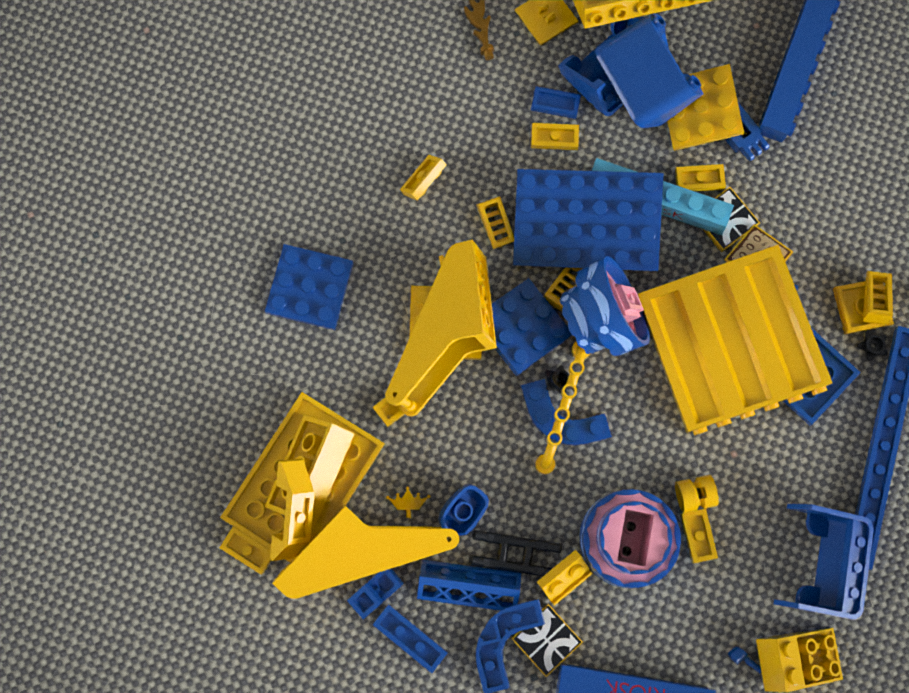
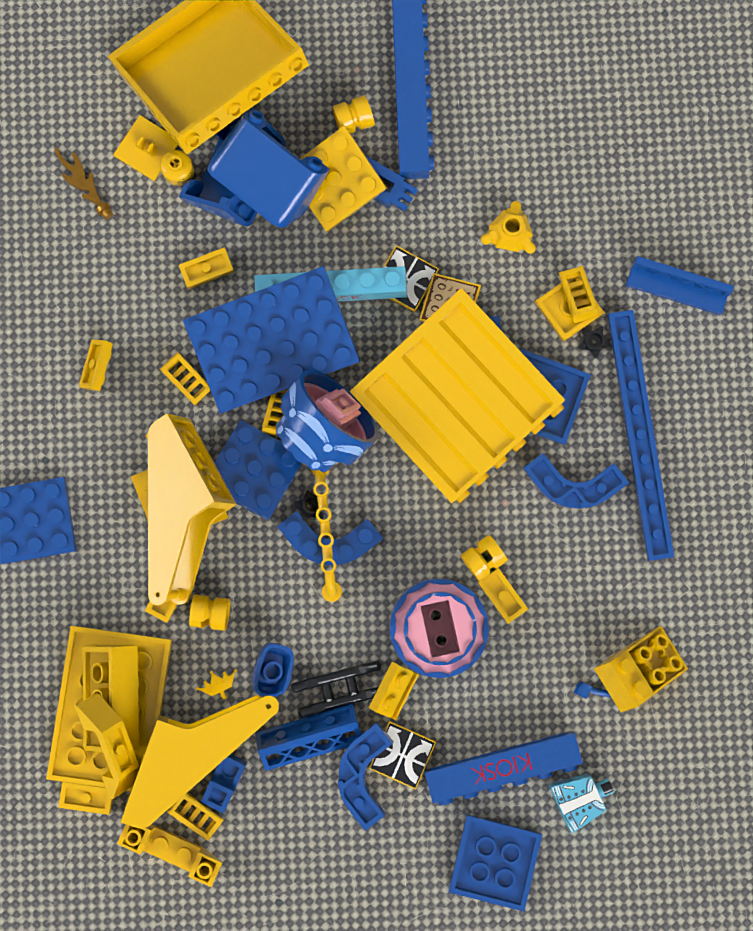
camera: 20 degrees left, 5 degrees up
blue plate [373,604,448,673] -> none
blue tile [531,86,581,119] -> none
yellow plate [675,164,726,191] -> none
blue windscreen [773,504,874,619] -> none
none -> yellow slope [117,824,223,887]
none -> yellow head [160,150,194,186]
none -> yellow slope [167,792,224,841]
none -> yellow wheel [189,594,231,631]
none -> yellow wheel [332,95,375,134]
none -> yellow rock [481,201,536,254]
none -> blue plate [522,453,629,509]

